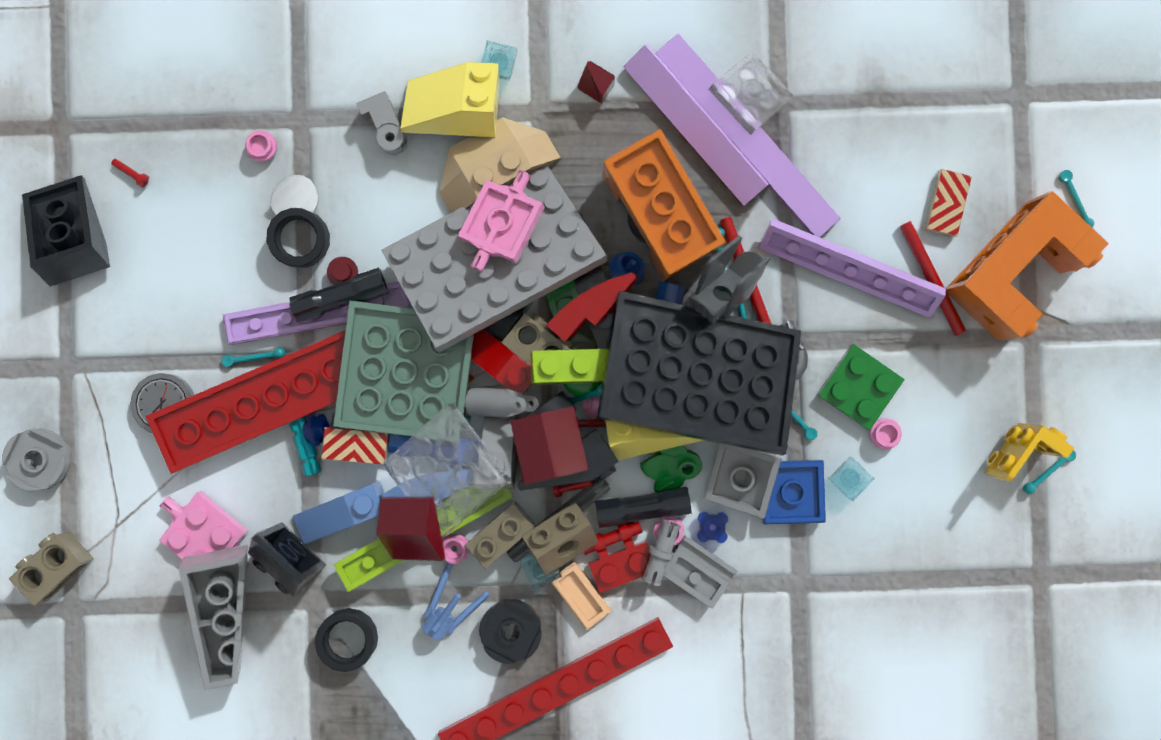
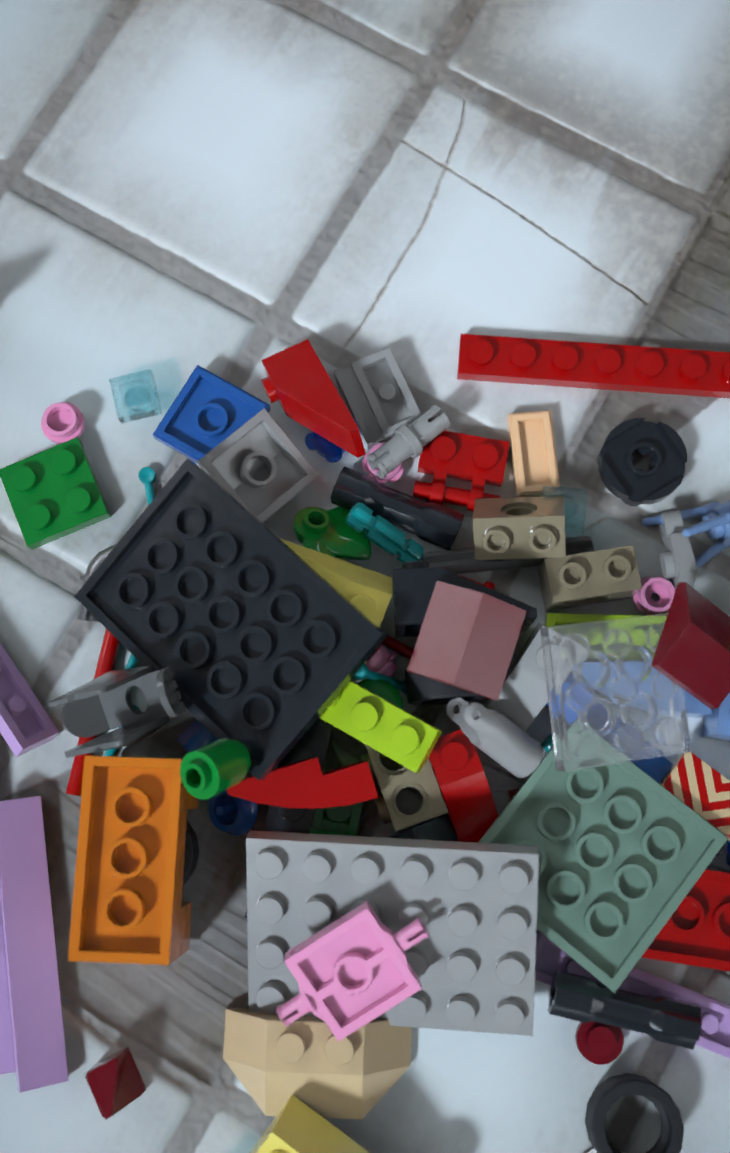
camera: 145 degrees left, 10 degrees down
none -> green brick [180,738,251,800]
none -> red slope [261,339,366,458]
none -> teal axle [346,503,424,564]
none -> light grey plate [659,510,698,590]

